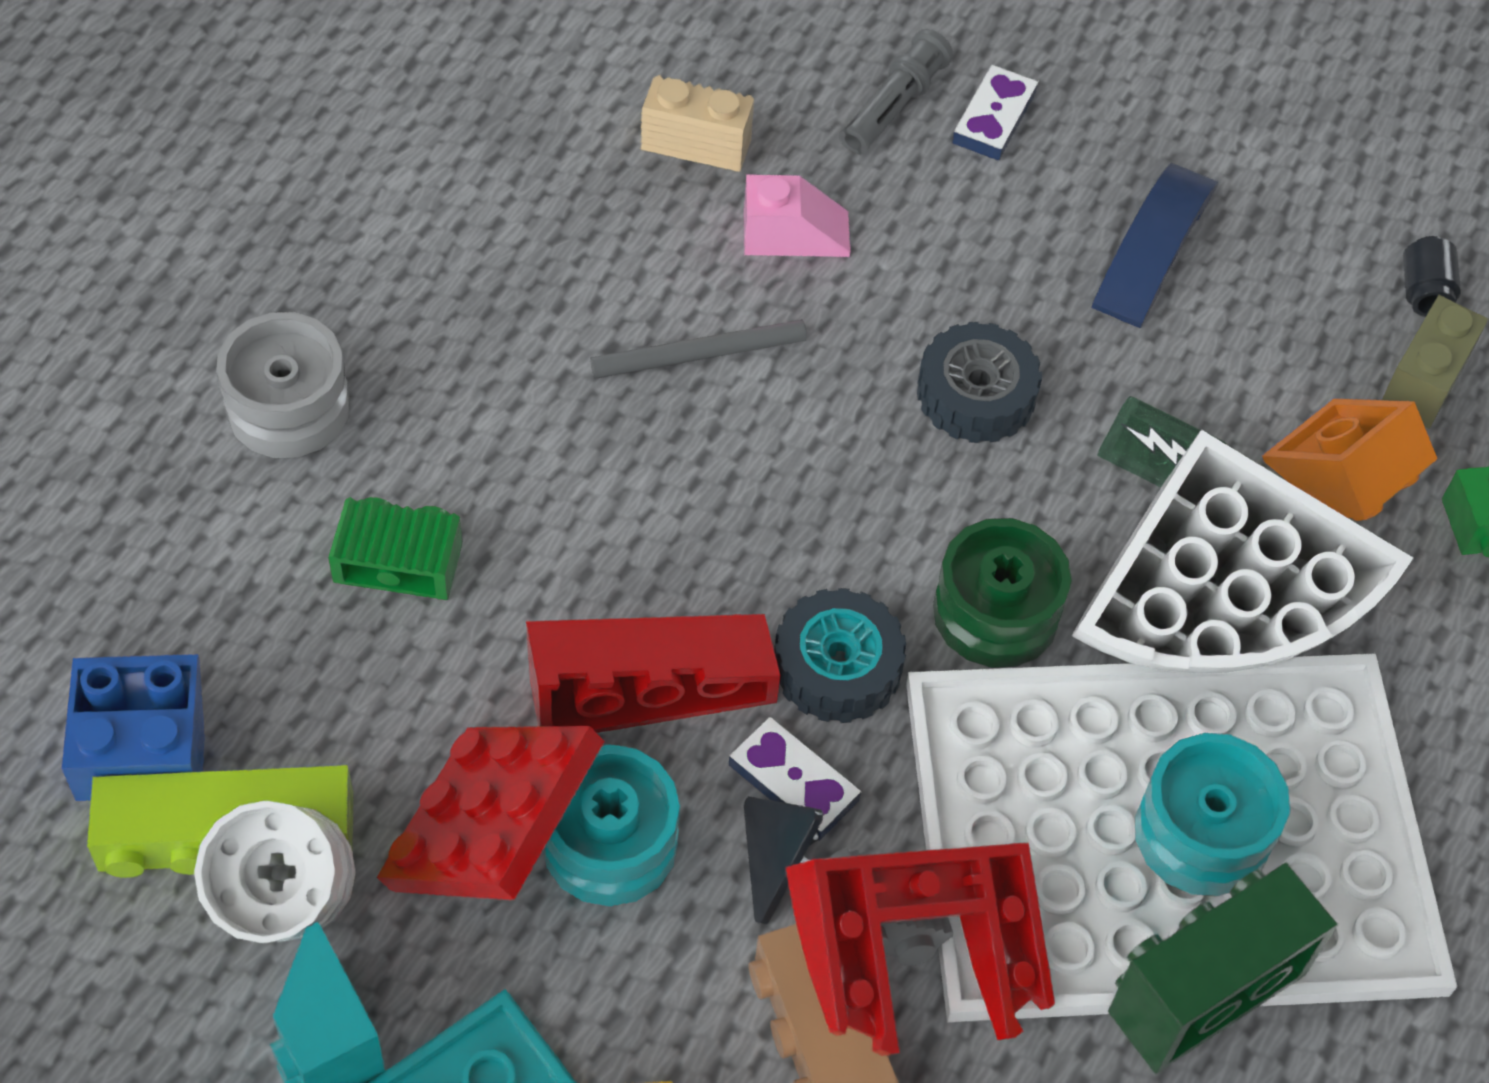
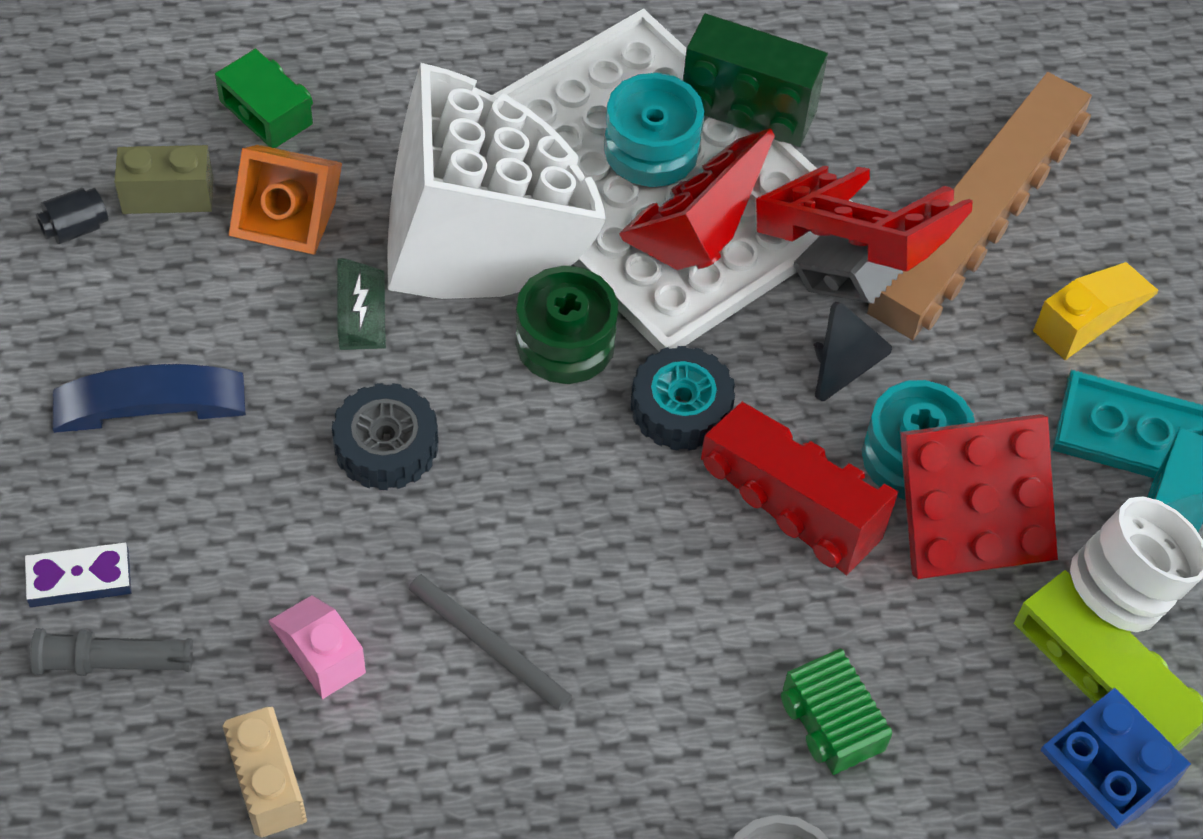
camera: 125 degrees left, 0 degrees up
tile [729,717,861,841] -> none
none -> red wedge [619,128,775,270]

